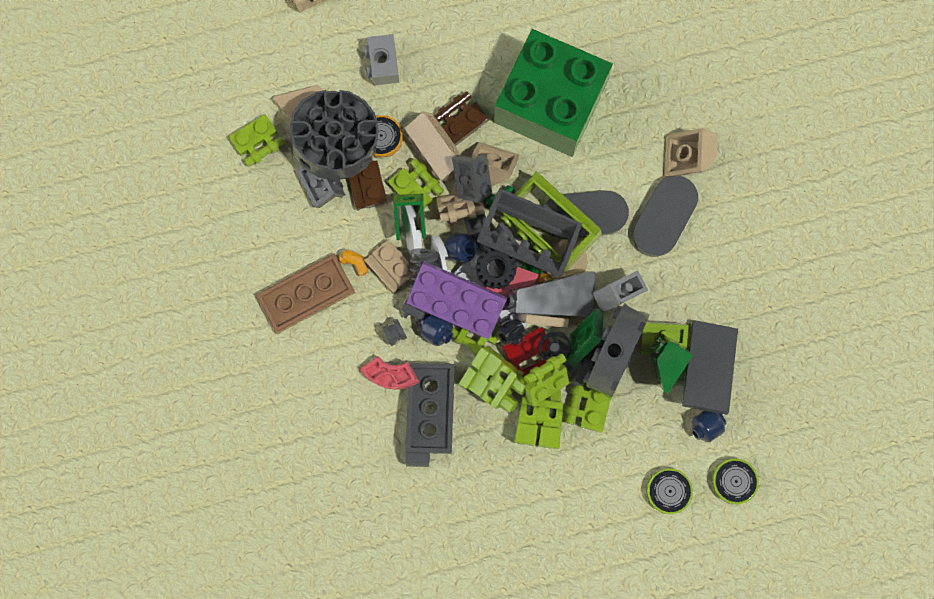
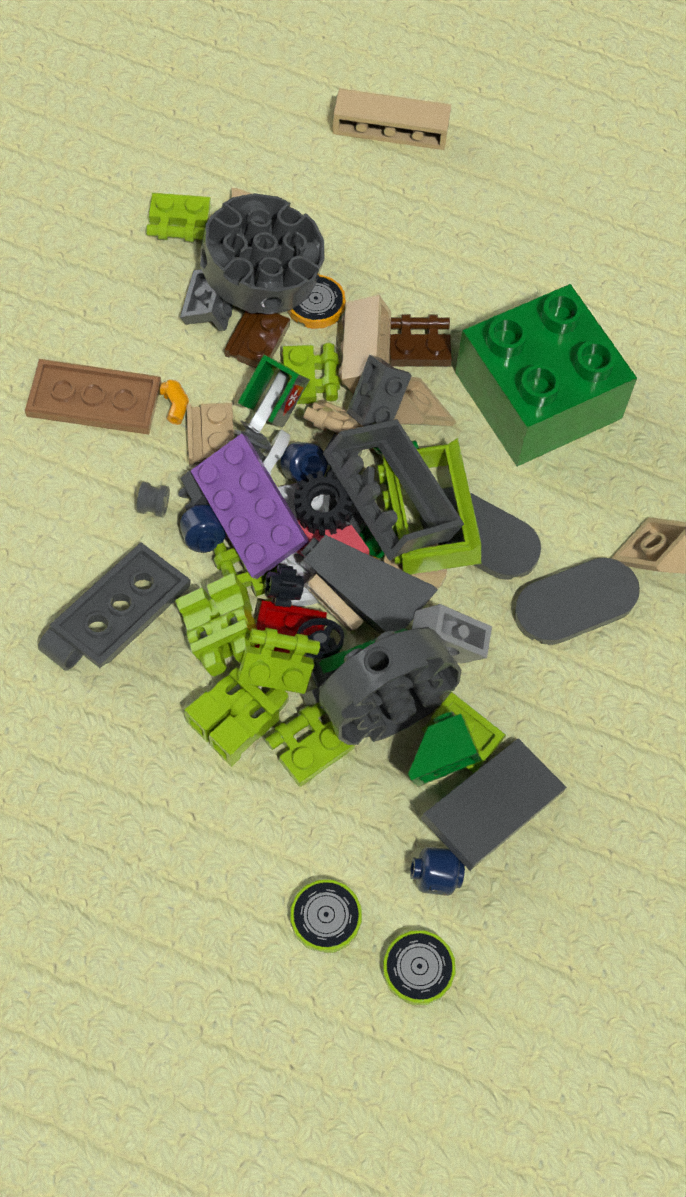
camera: 30 degrees right, 15 degrees down
coral tile [360,356,420,390] -> none
light grey brick [364,34,400,86] -> none

